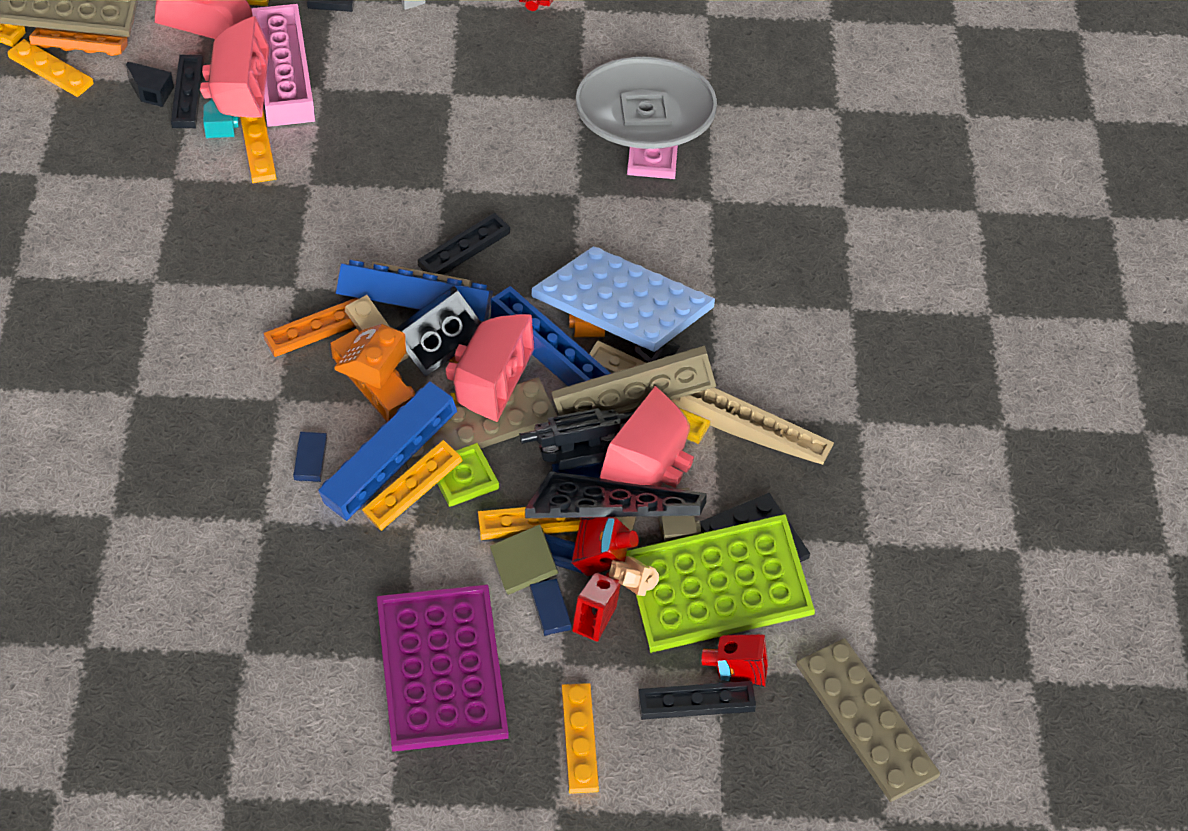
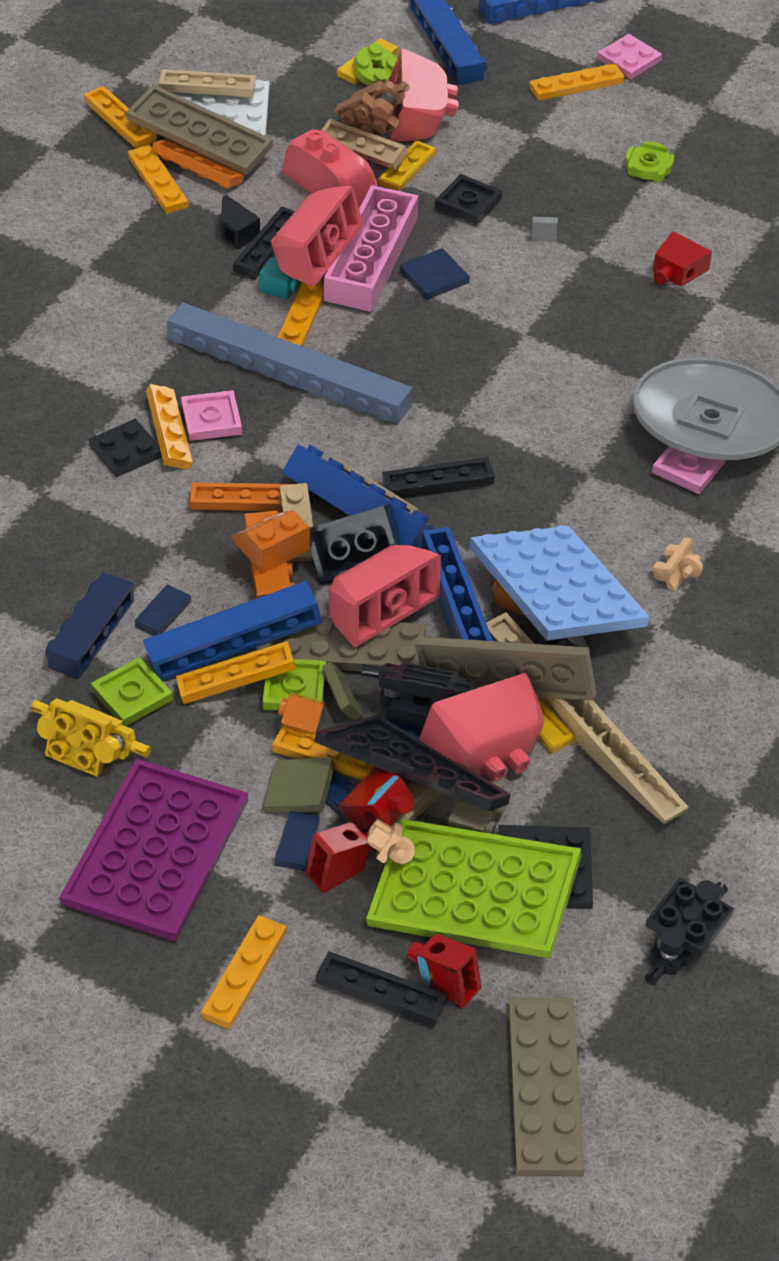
camera: 30 degrees right, 5 degrees down
none -> yellow piece [31,698,151,777]
none -> dark blue brick [45,572,134,679]
none -> black plate [89,418,162,477]
none -> lime plate [91,657,173,726]
none -> light orange plate [146,384,193,470]
none -> sand blue brick [167,302,413,425]
none -> bright pink plate [181,390,242,441]
none -> orange brick [278,692,325,733]
none -> olive tile [322,661,363,721]
none -> dark blue tile [400,248,470,300]
none -> black piece [645,878,734,985]
none -> light nougat hips [652,537,703,592]

